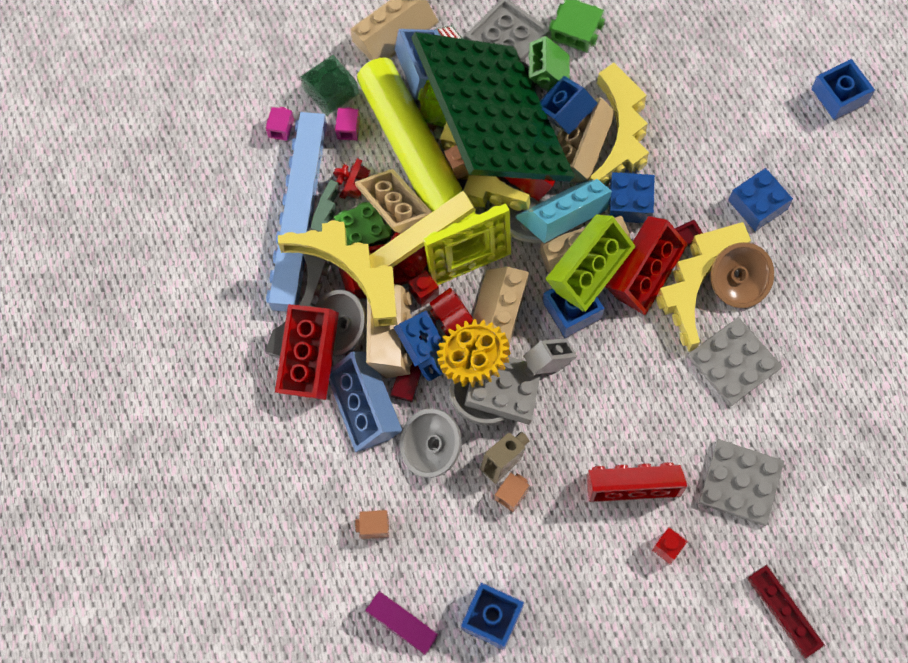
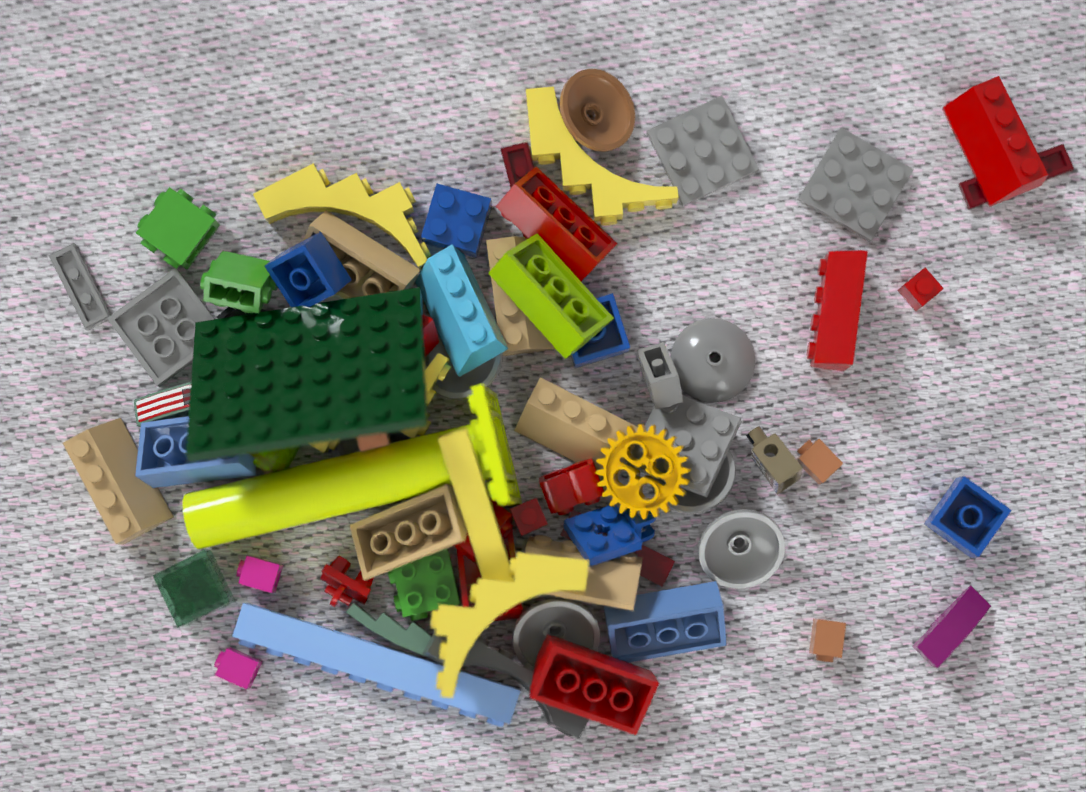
camera: 80 degrees left, 15 degrees up
blue brick [728,168,793,232] -> none
none -> light grey dish [670,318,755,403]
none -> red slope [942,76,1048,207]

